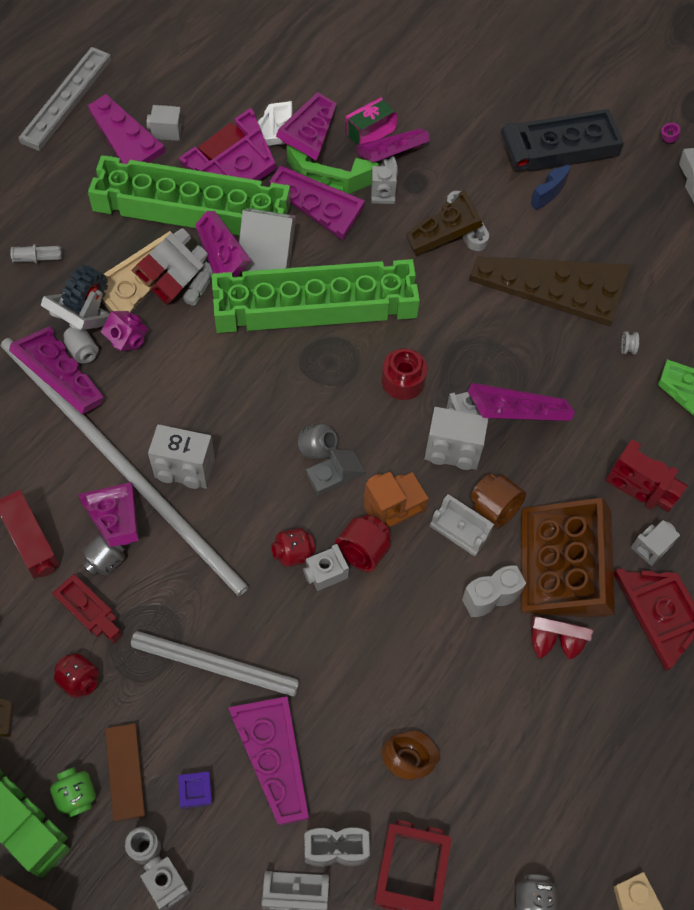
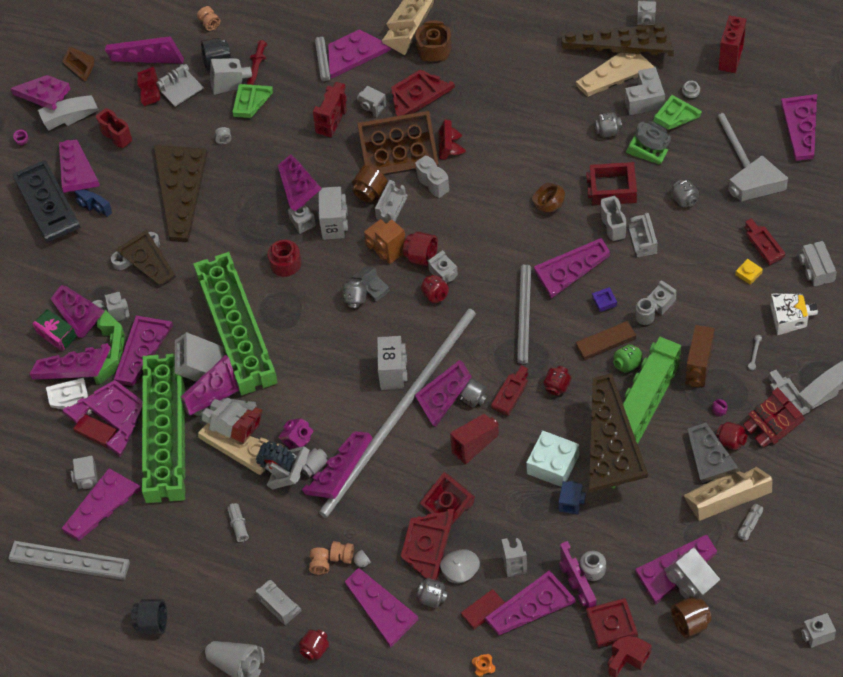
camera: 95 degrees left, 5 degrees down
none -> magenta wing [59,139,100,193]
none -> dark red brick [96,108,132,148]

